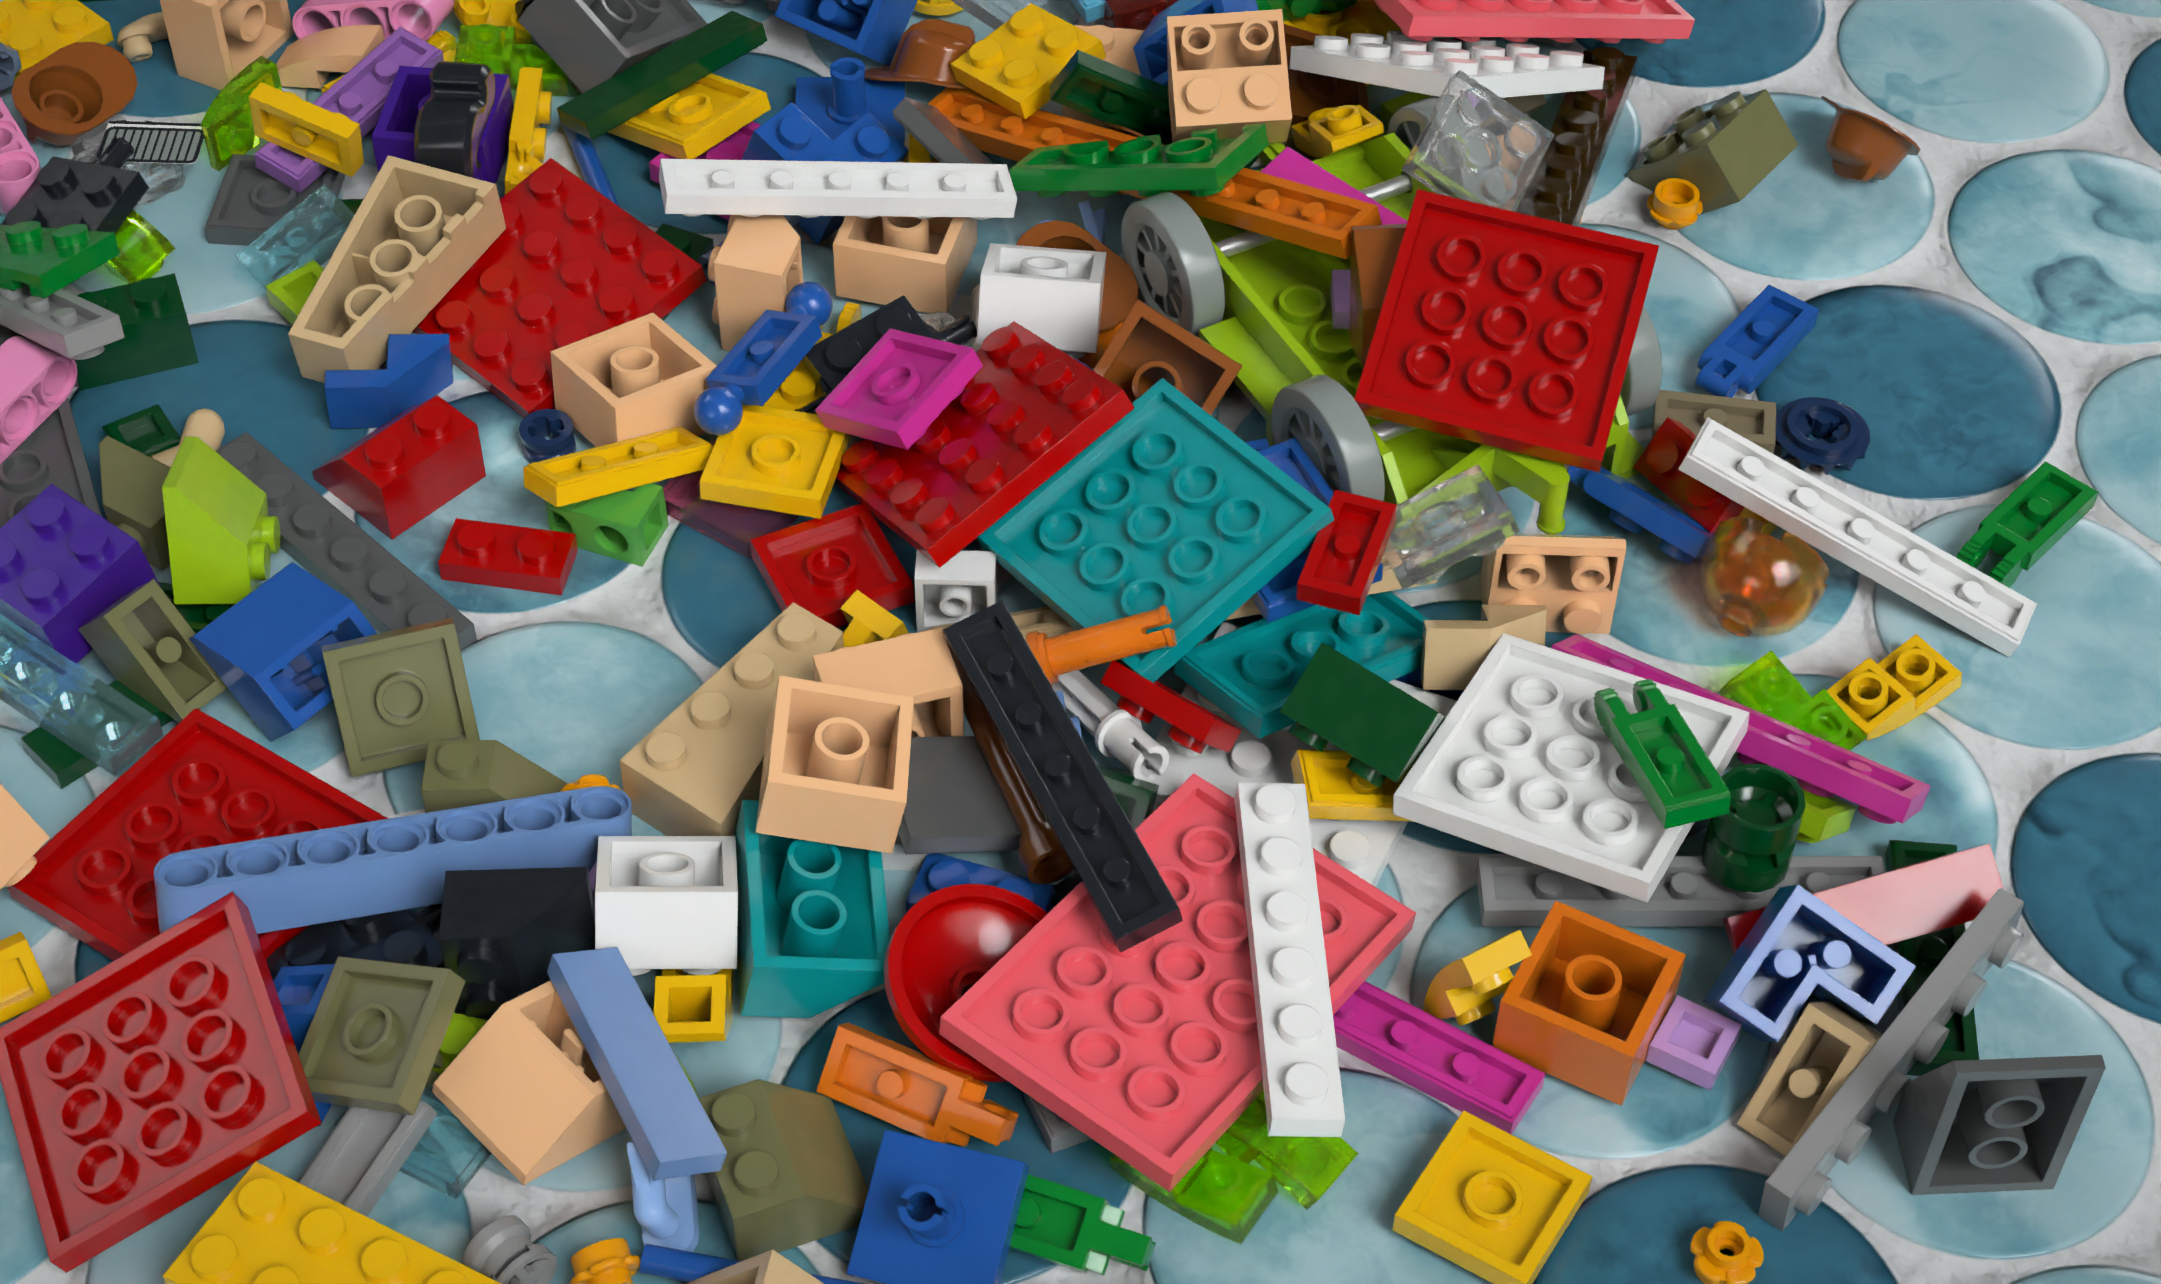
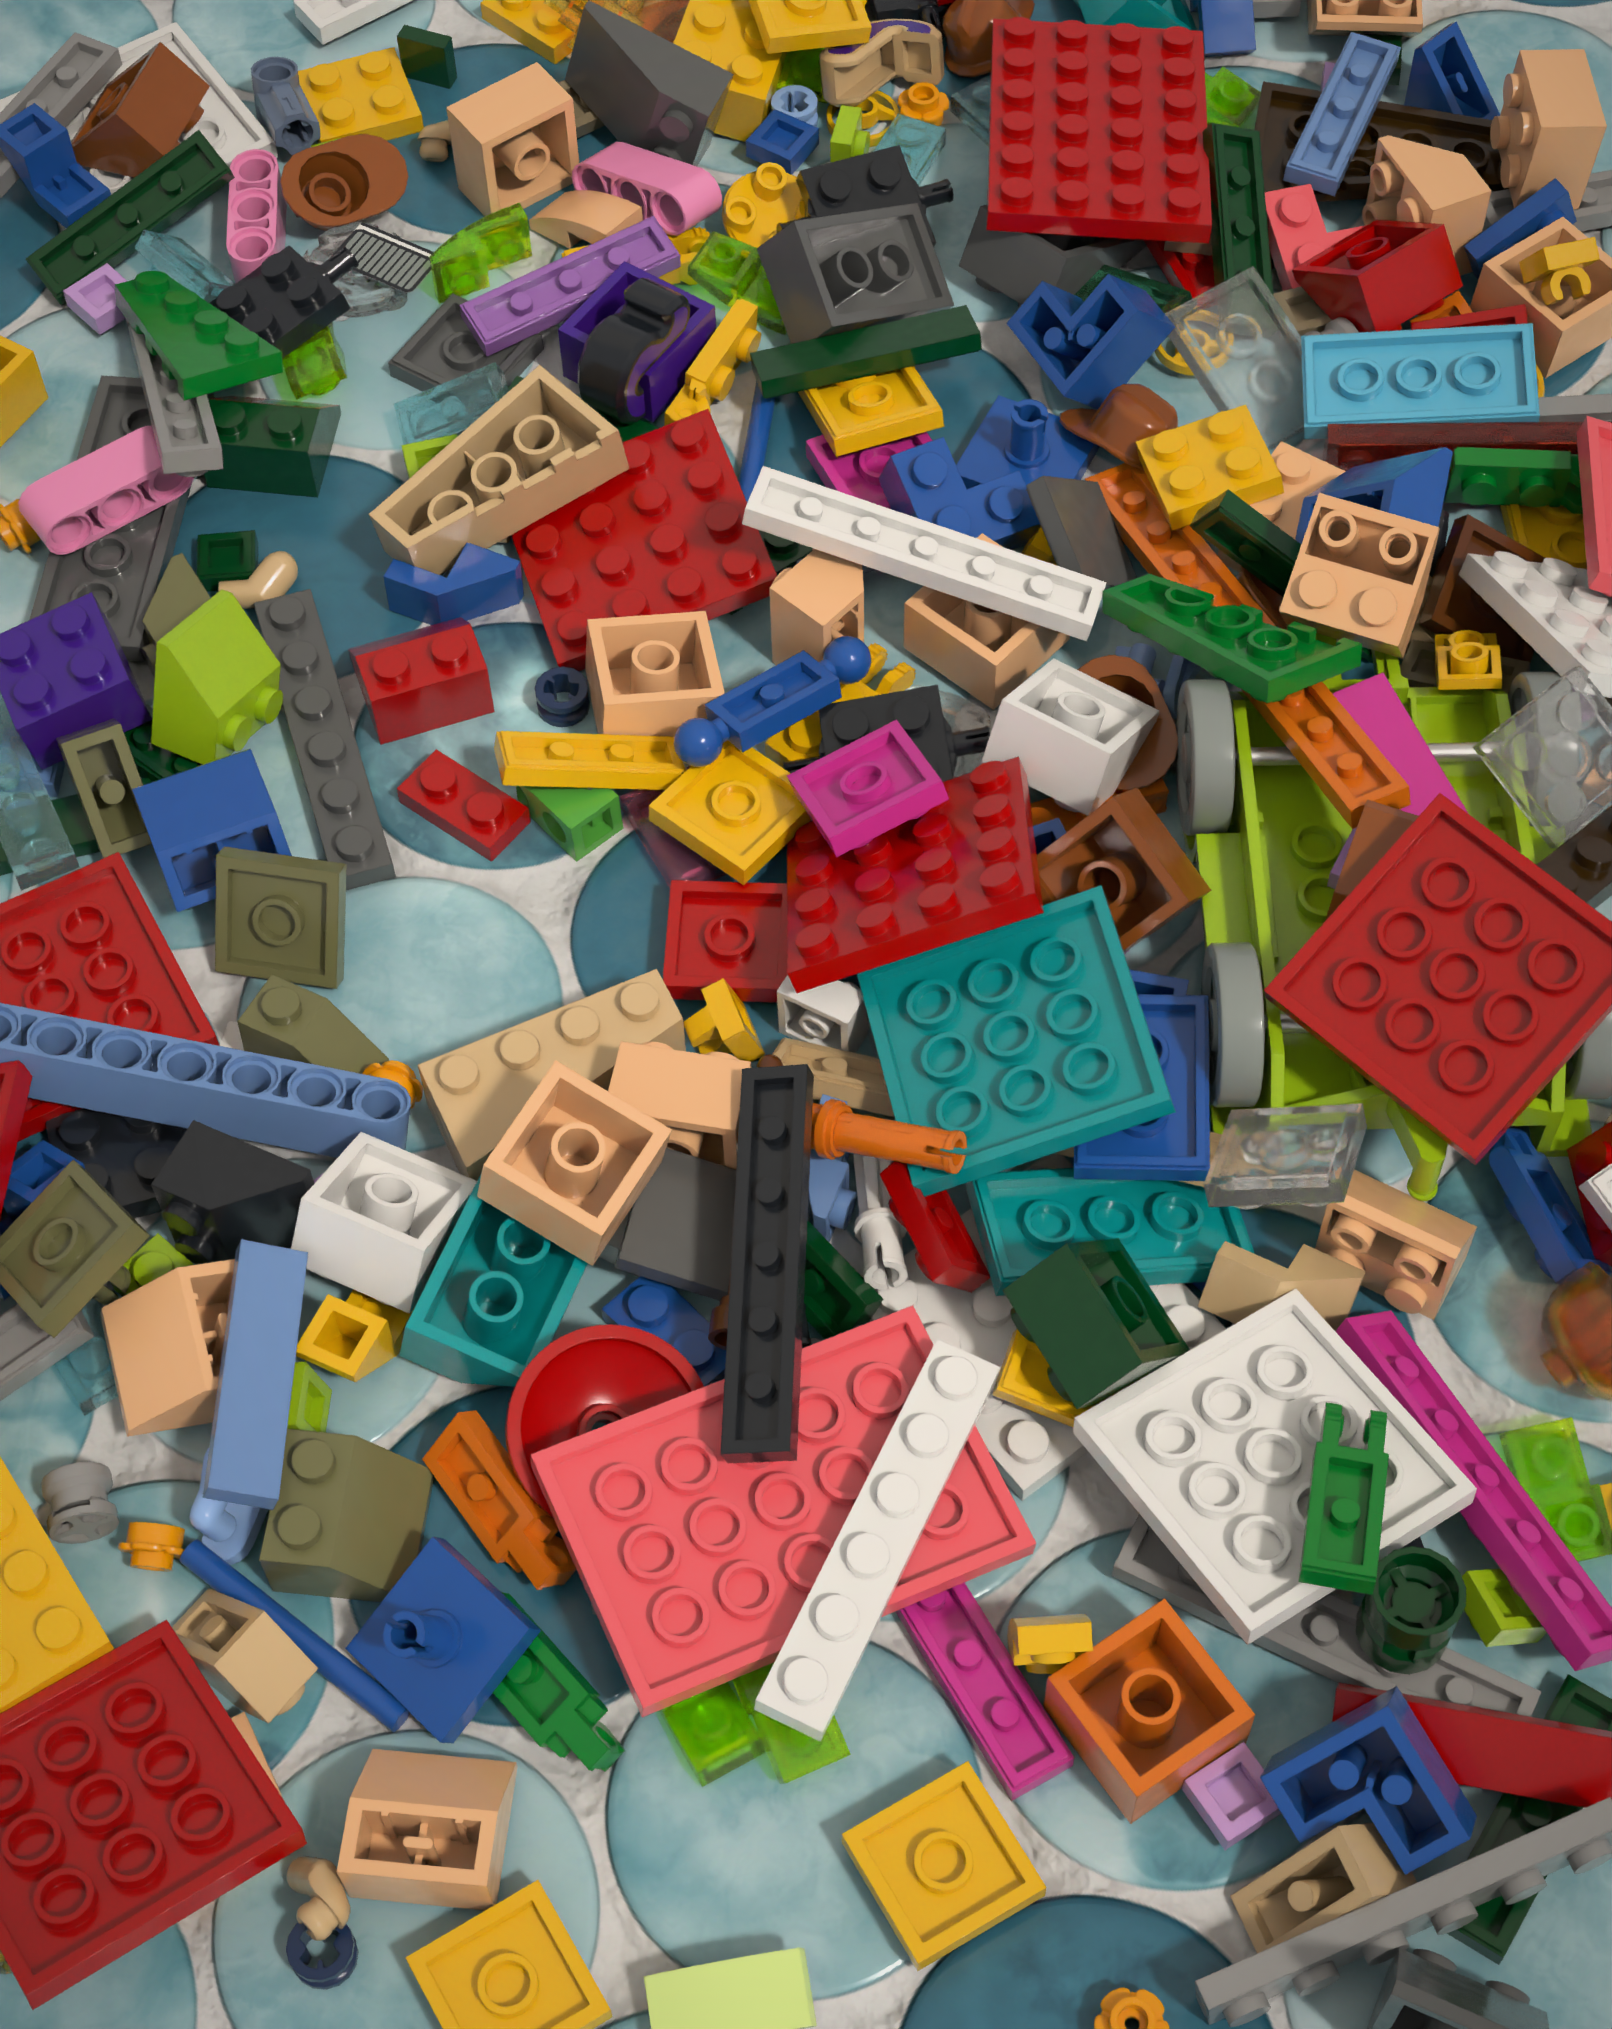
camera: 30 degrees right, 10 degrees up
yellow plate [249,82,364,177] -> none
red plate [1297,489,1397,615] -> none

